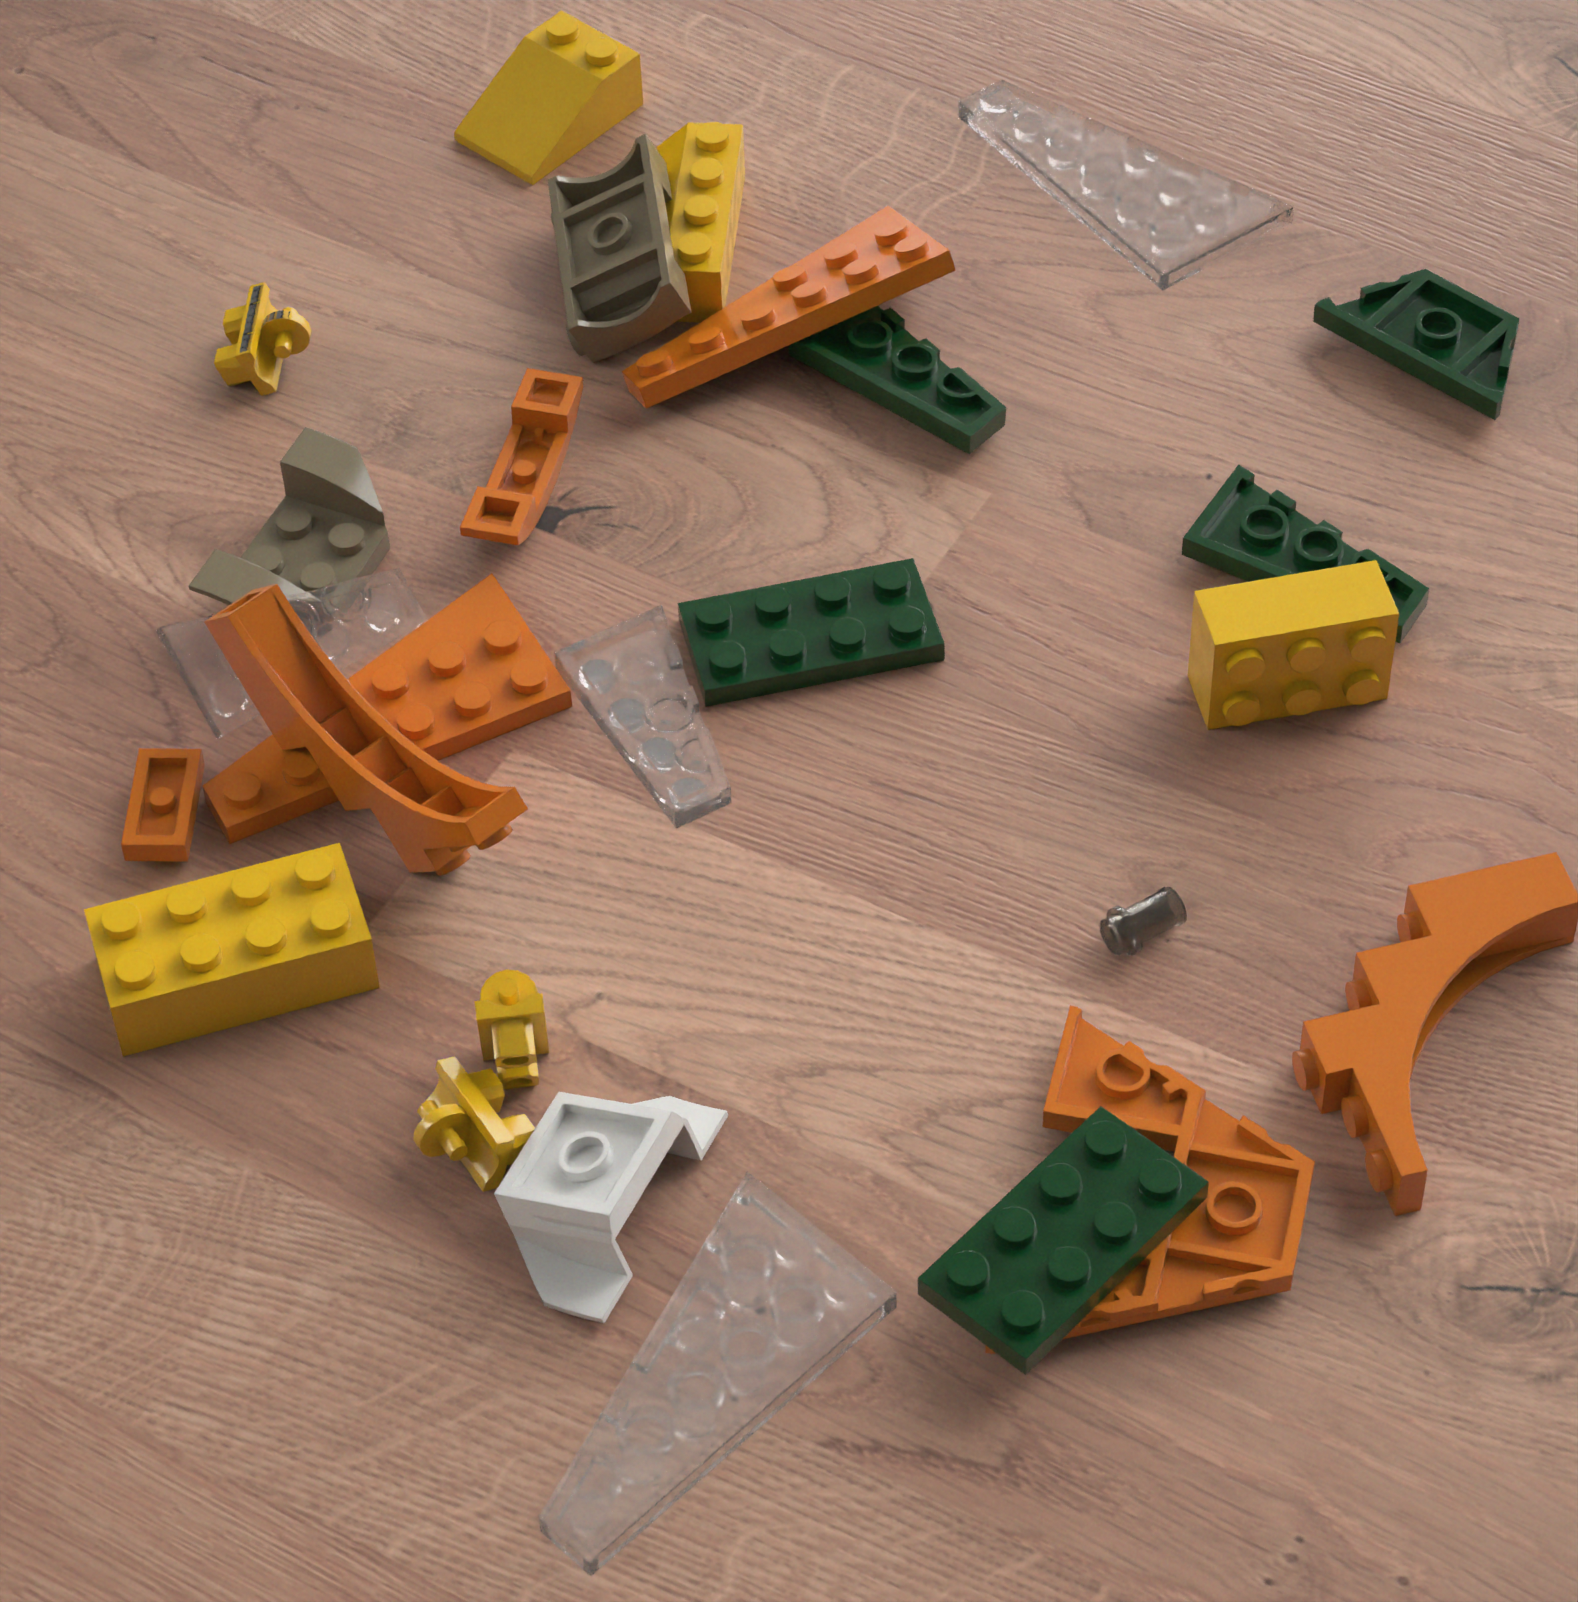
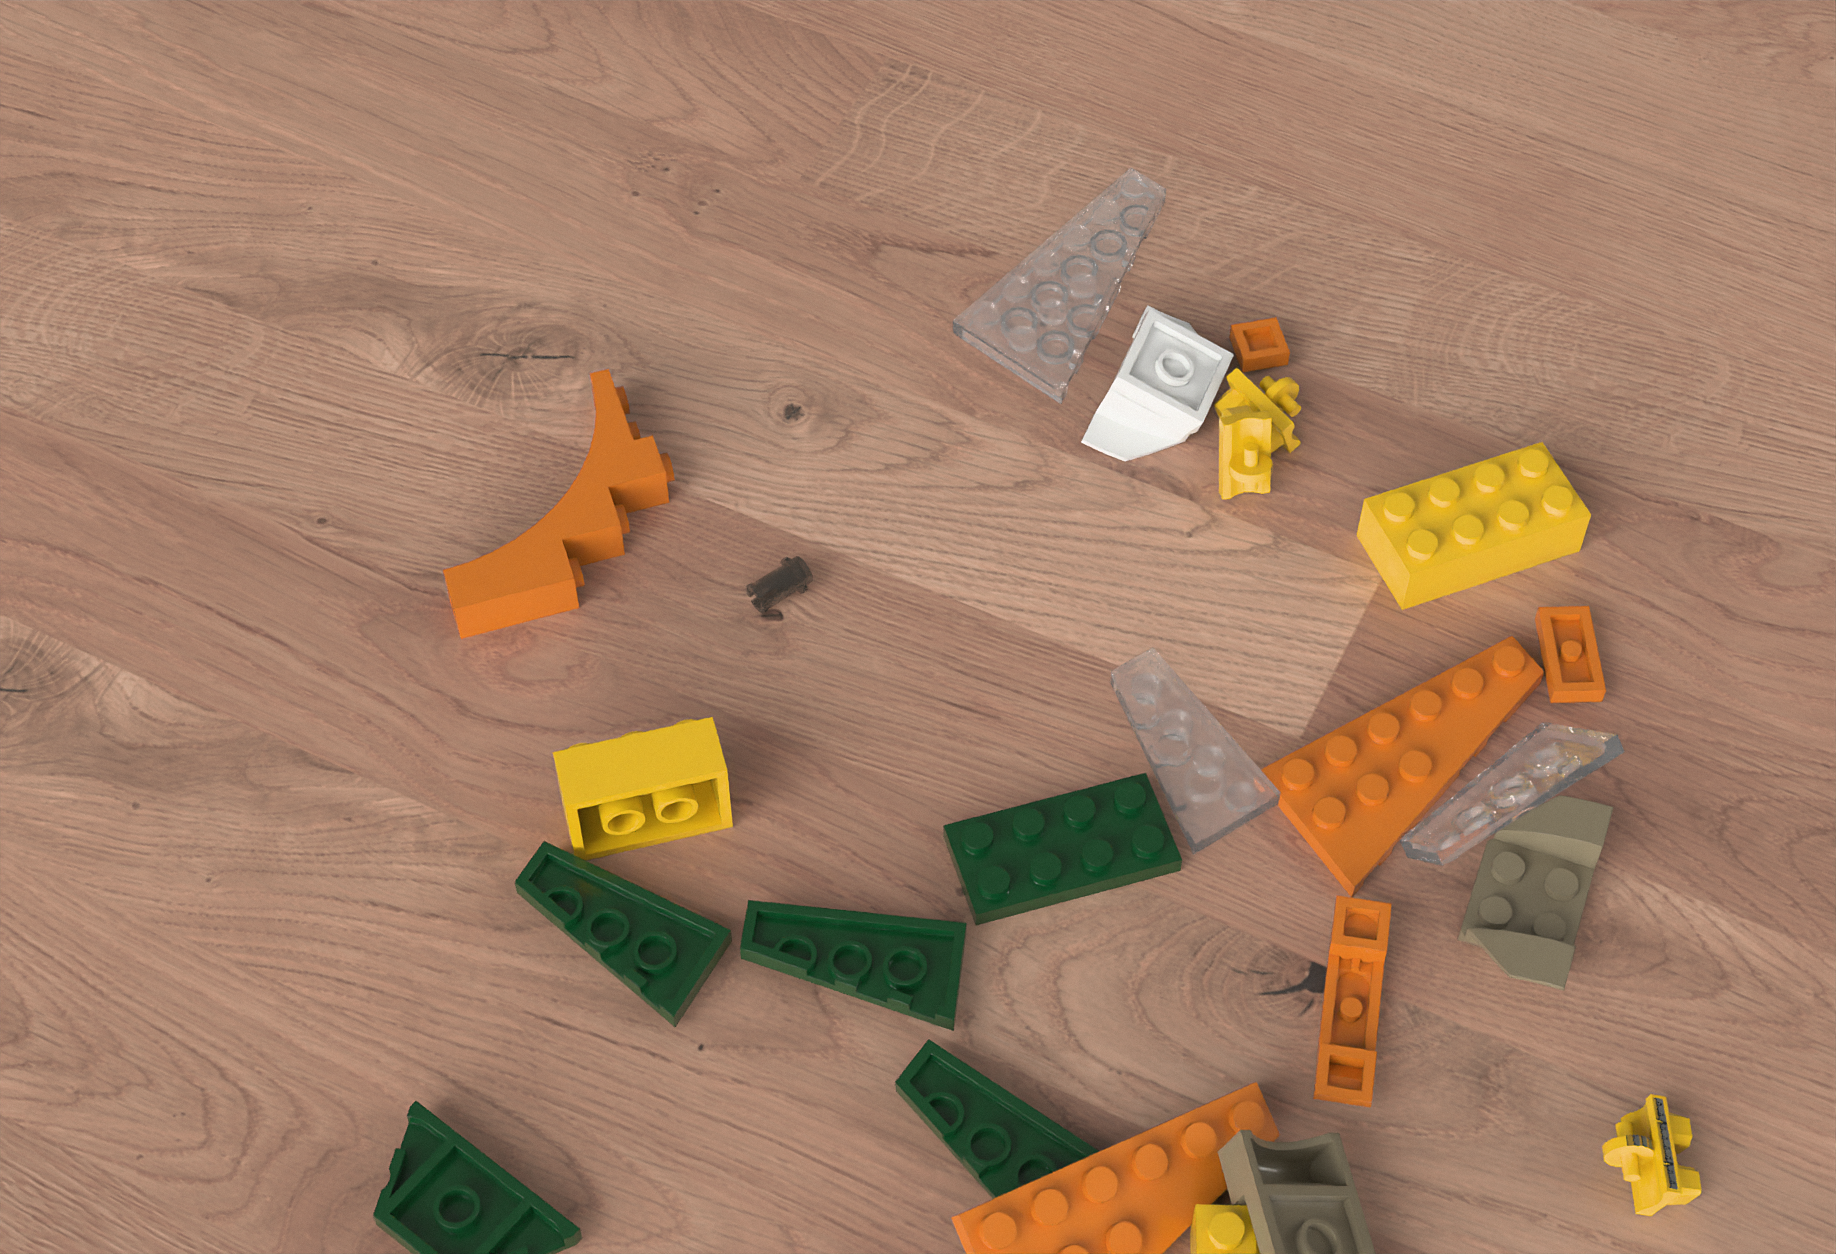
camera: 175 degrees right, 5 degrees up
orange arch [204,584,528,876] -> none
dark green plate [918,1106,1209,1375] -> none
orange wing [985,1005,1315,1354] -> none
none -> dark green wing [740,900,967,1031]
none -> orange plate [1229,317,1290,373]

